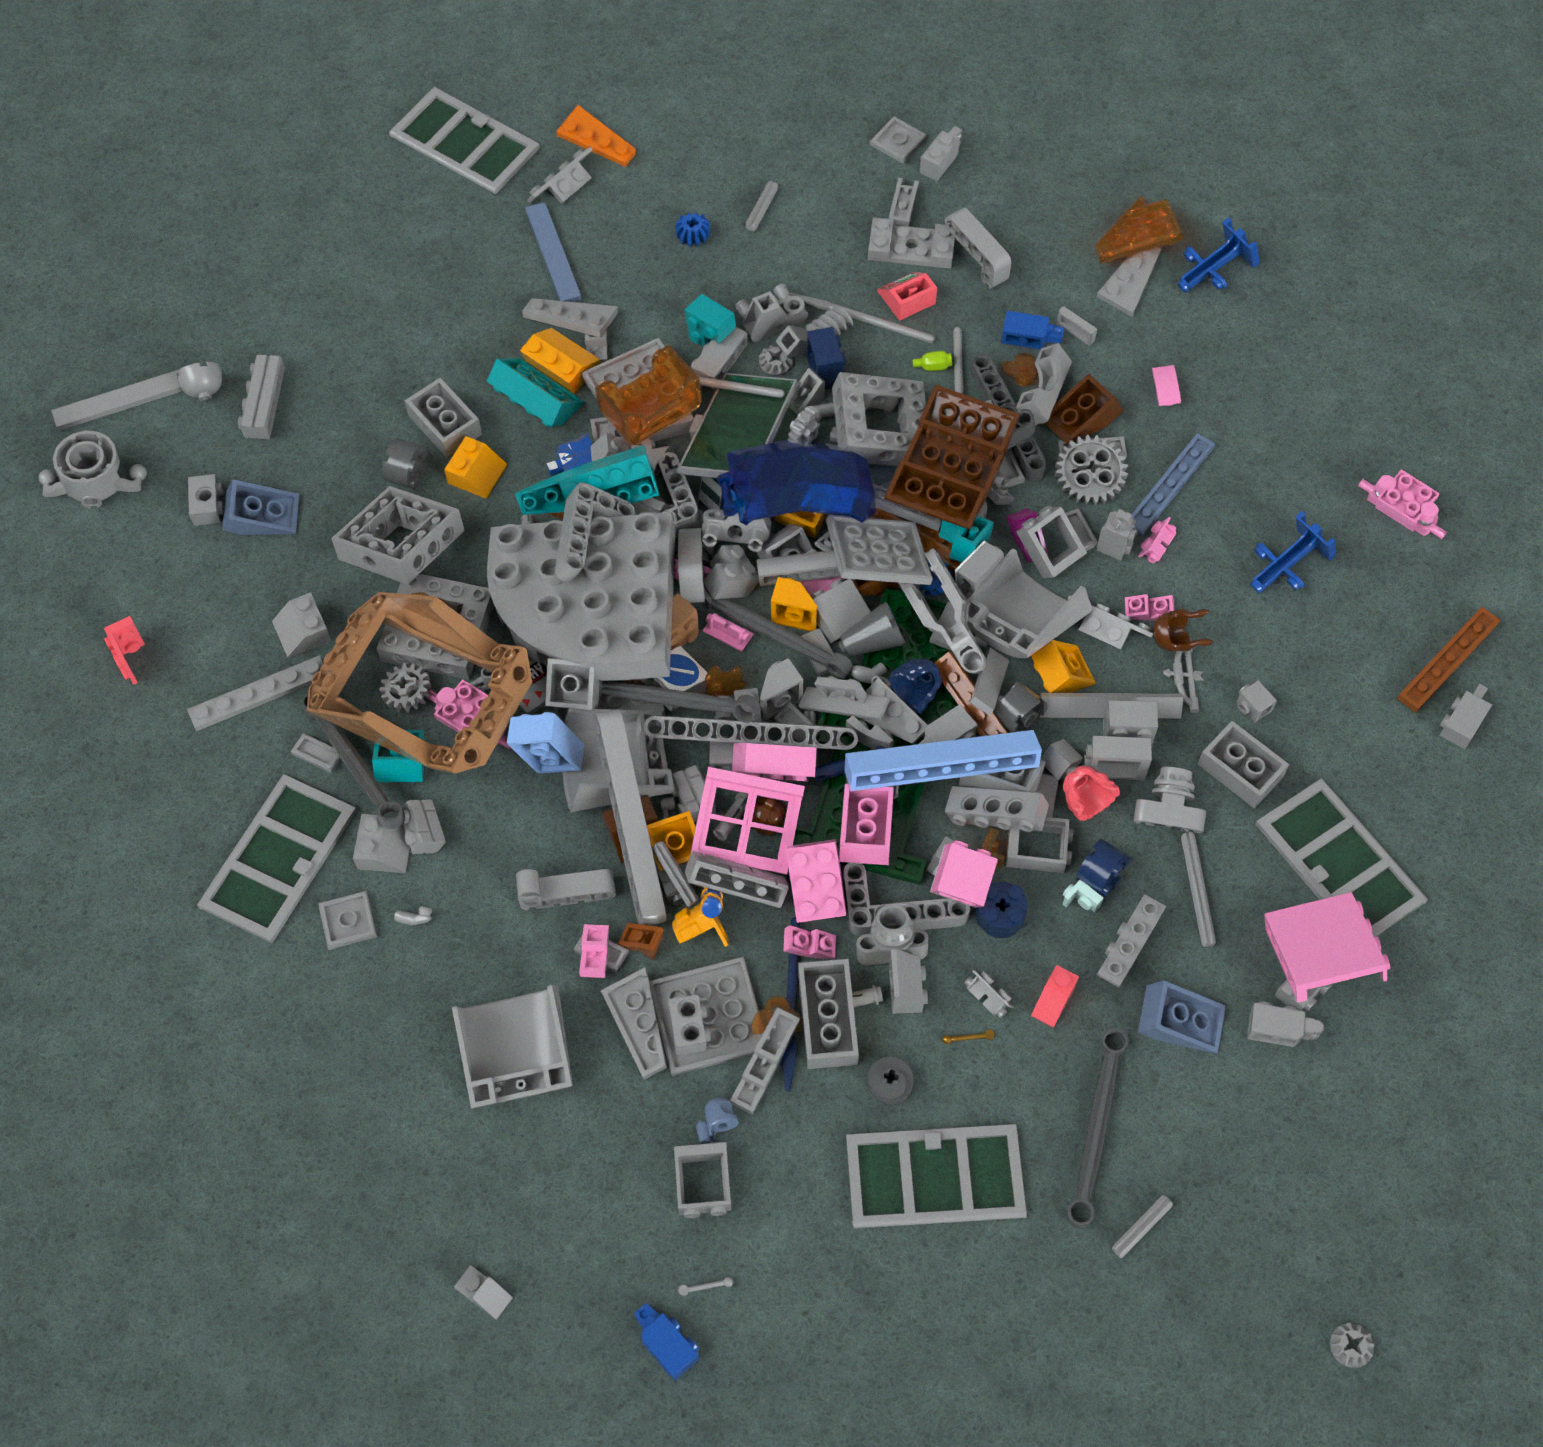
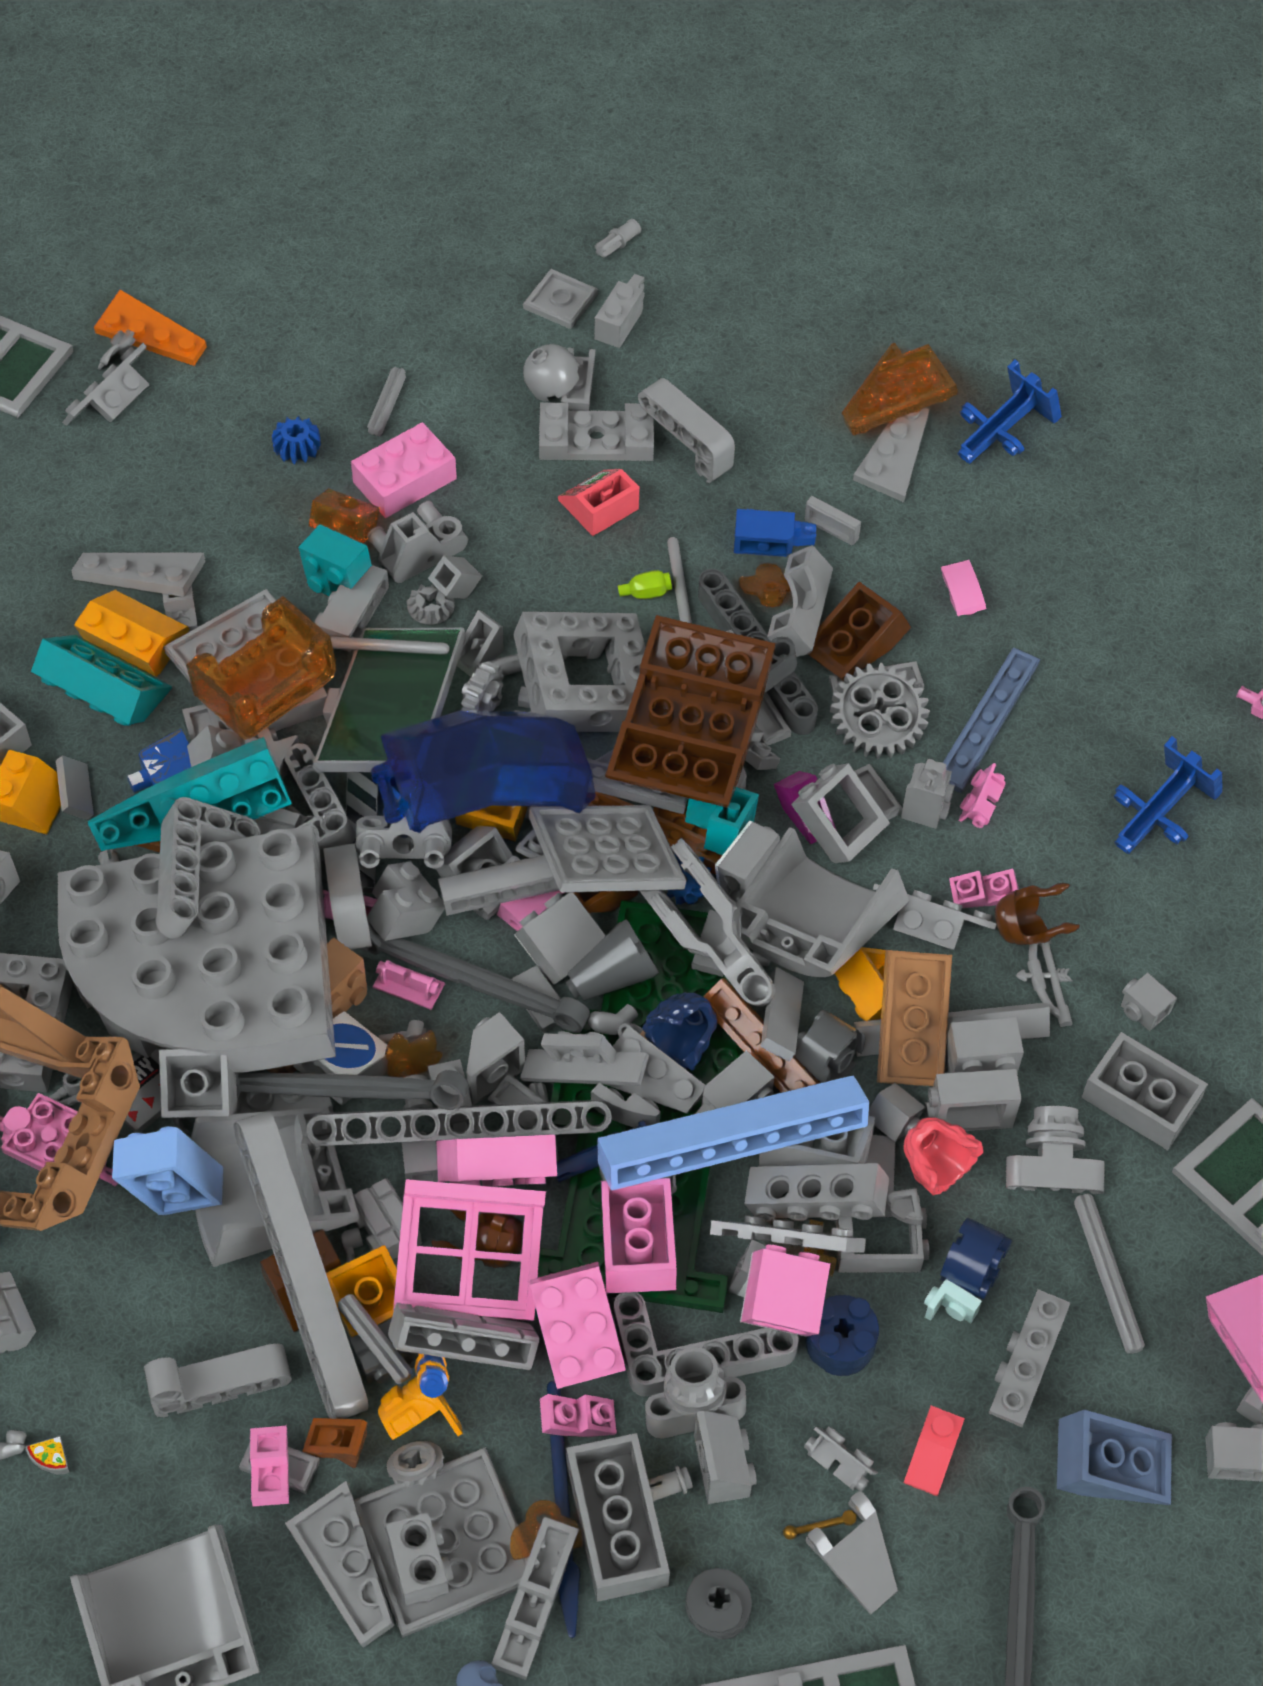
camera: 10 degrees left, 5 degrees down
sand blue tile [525,202,582,302] -> none
light grey pin [713,792,748,841] -> none
light orange slope [771,577,817,631] -> none
light grey piece [790,293,935,343] -> none
light grey piece [805,306,853,336] -> none
dark blue brick [807,327,846,389] -> none
none -> tile [25,1436,70,1474]
none -> light grey tile [56,755,94,819]
none -> light grey plate [98,329,136,370]
none -> clear orange brick [309,488,380,543]
none -> bright pink brick [351,422,457,518]
none -> light grey hand [379,1020,426,1044]
none -> light grey gear [387,1441,444,1488]
none -> light grey cylinder [523,344,580,402]
none -> light grey axle [595,219,641,258]
none -> light grey wing [710,1216,866,1253]
none -> light grey flag [805,1491,898,1615]
none -> medium nougat tile [877,950,952,1086]
none -> light grey tile [886,1188,923,1225]

